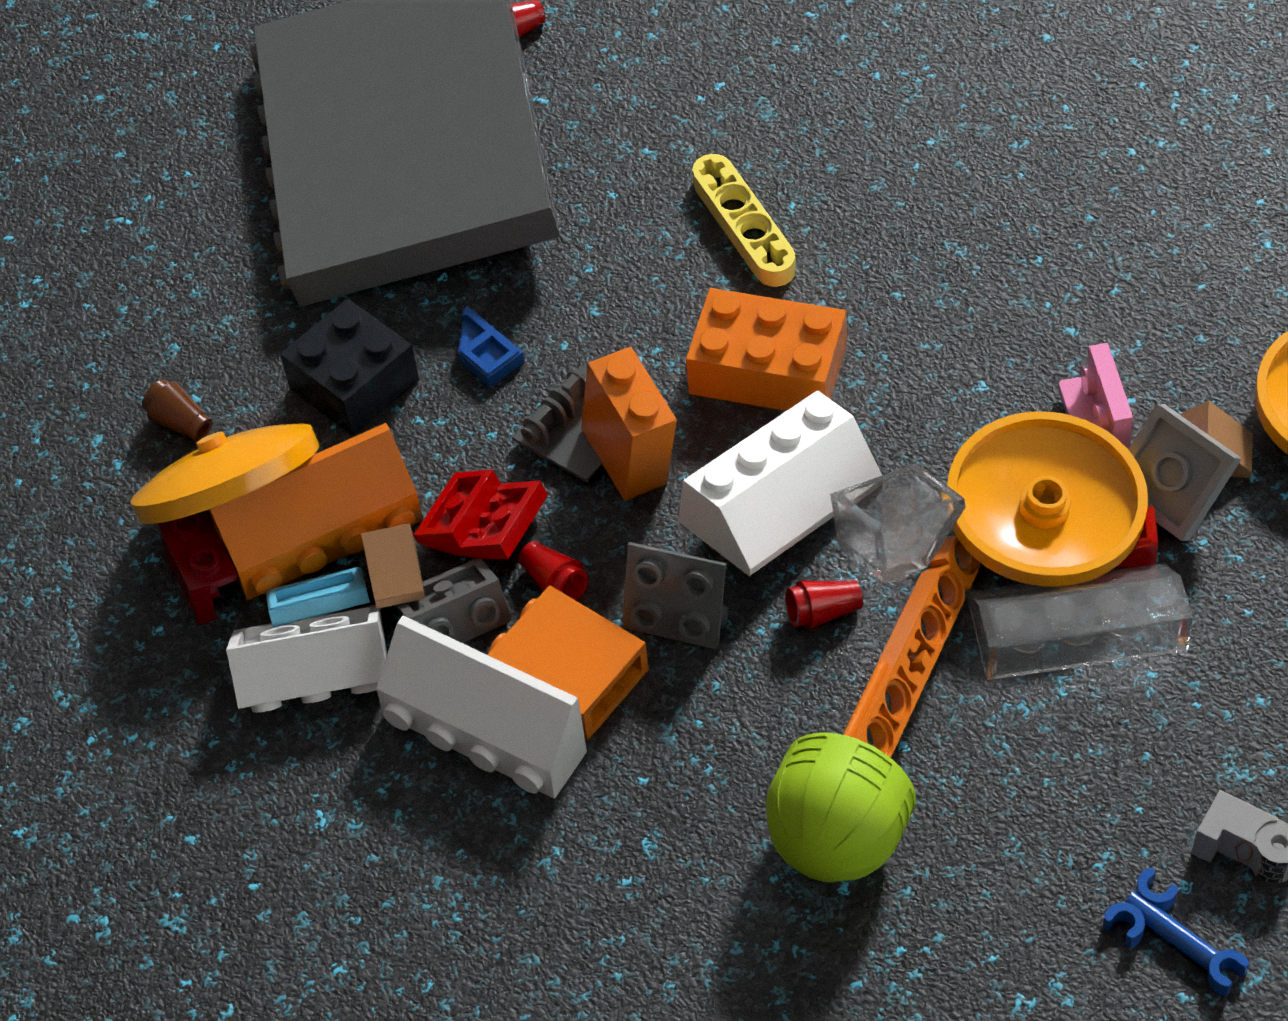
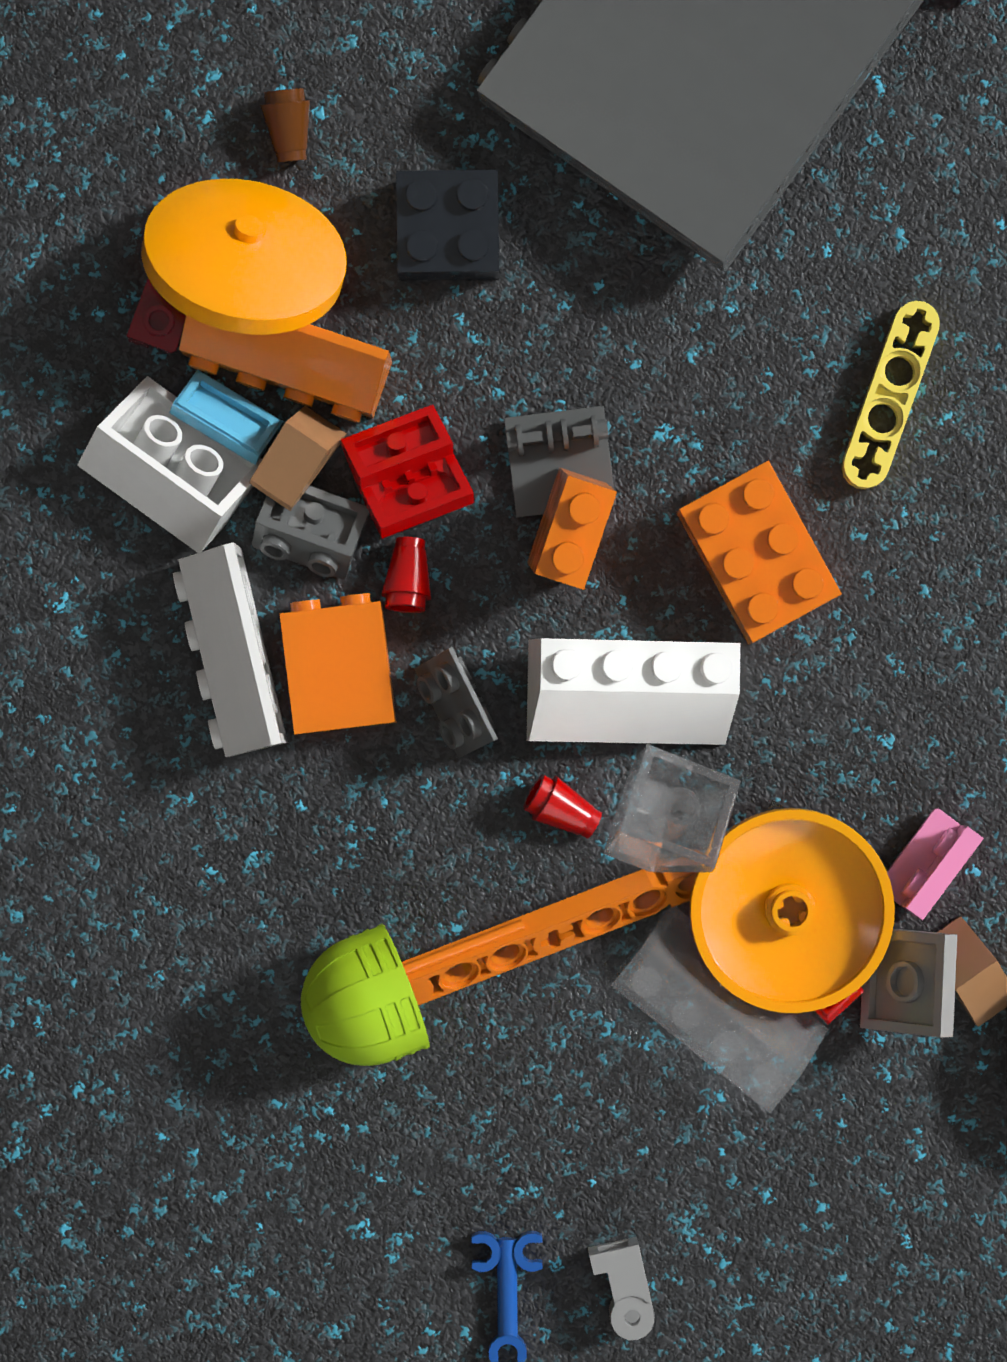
camera: 45 degrees right, 35 degrees up
blue tile [458,306,524,388] -> none

